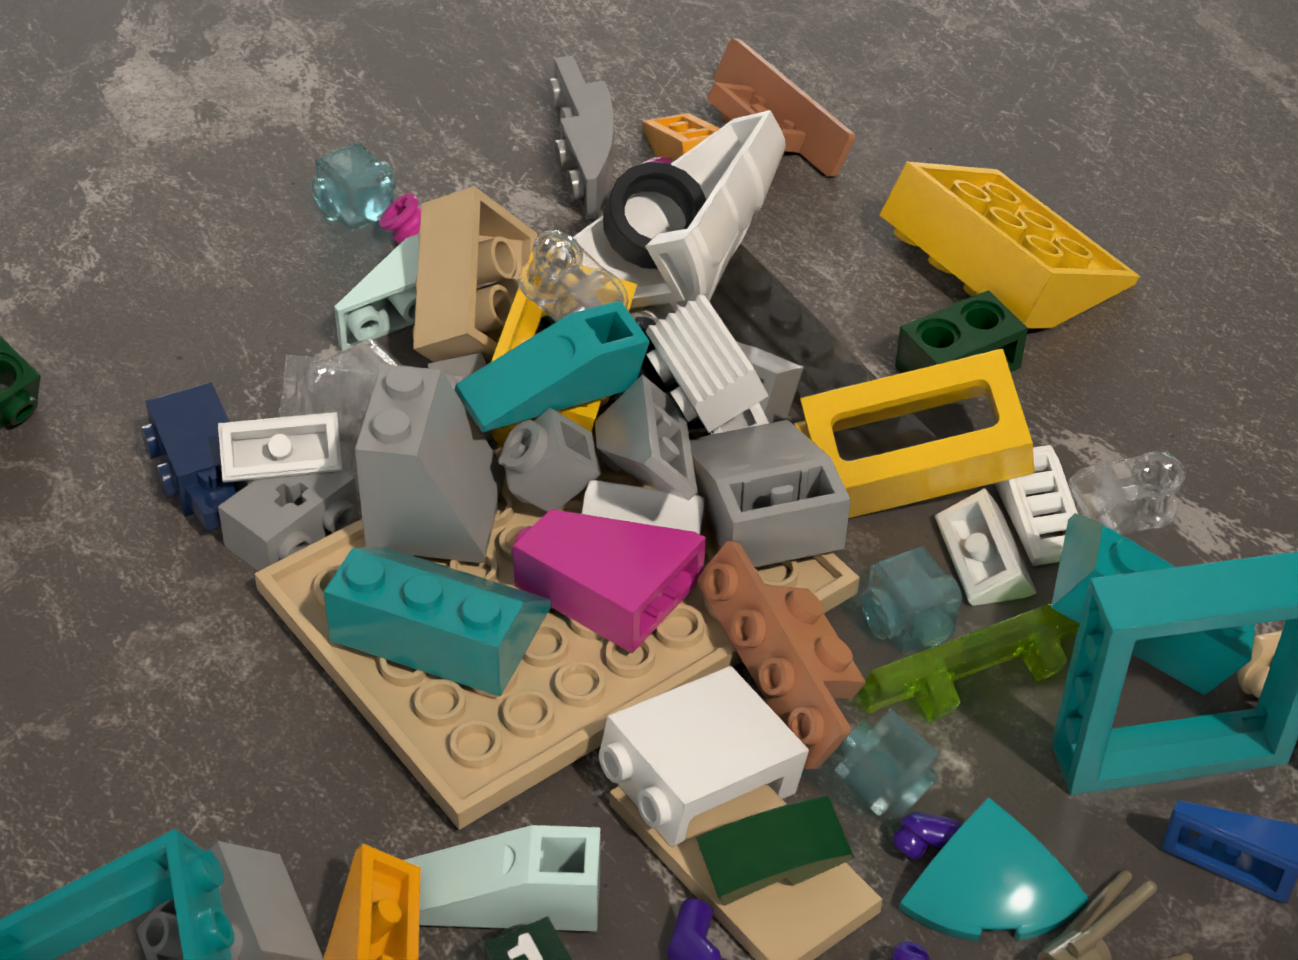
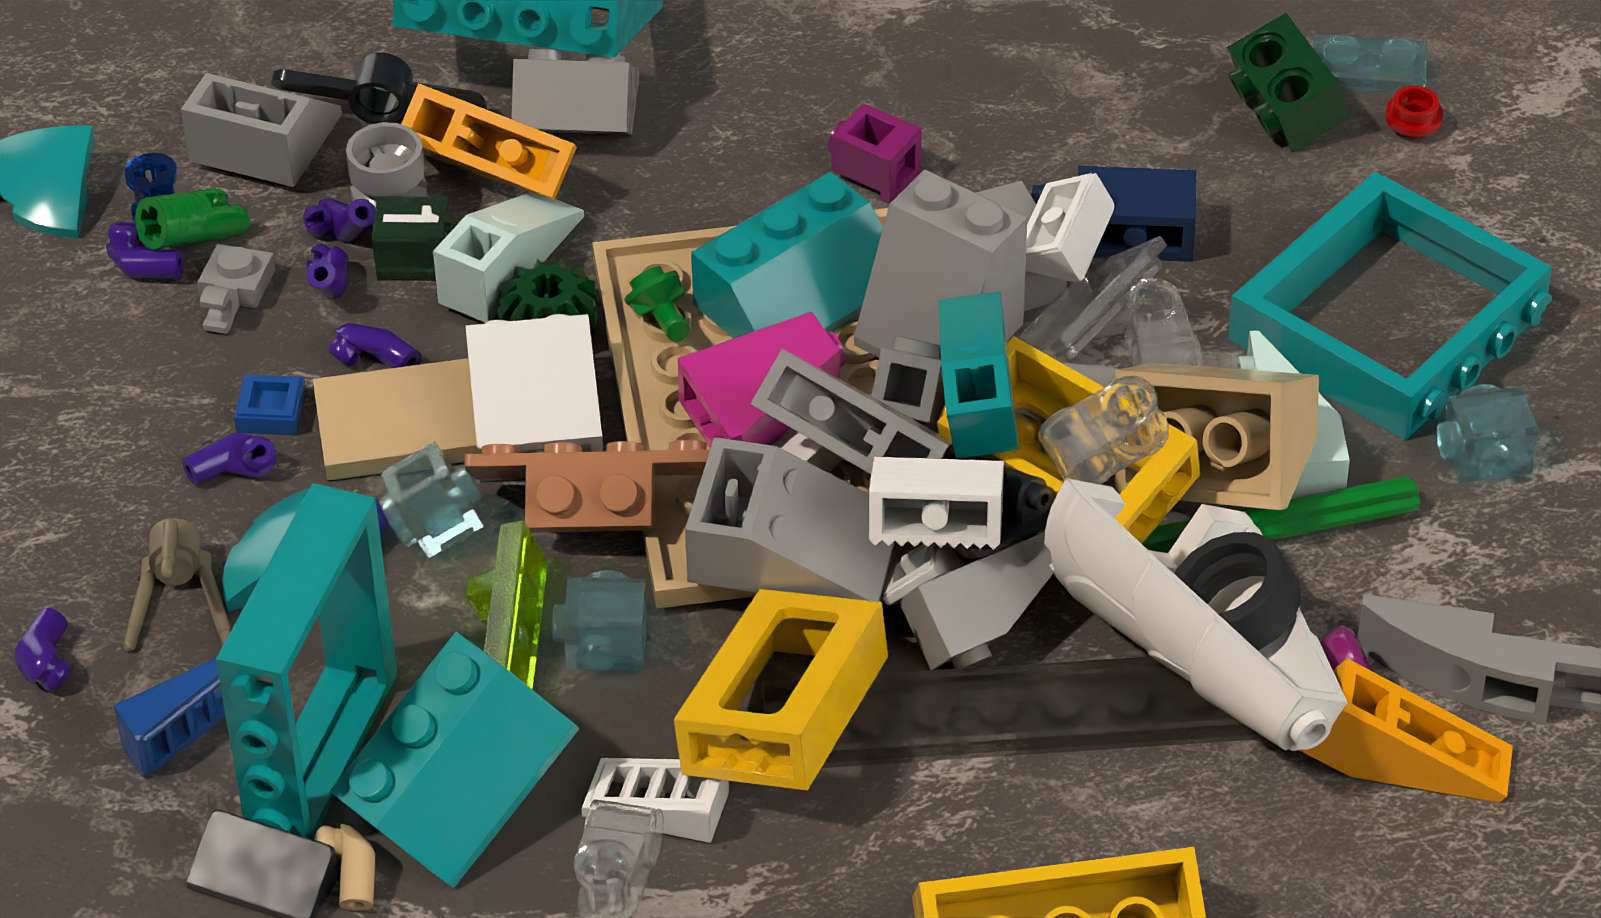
camera: 120 degrees right, 0 degrees up
dark pink bush [379,192,421,244] -> none
dark green slope [696,795,855,905] -> none
nougat bracket [707,38,856,177] -> none
dark green brick [895,290,1028,373] -> none
white slope [934,488,1037,606] -> none
none -> dark green gear [498,258,600,335]
none -> green plate [624,266,690,342]
none -> magenta brick [828,103,922,204]
none -> teal window [1228,171,1552,441]

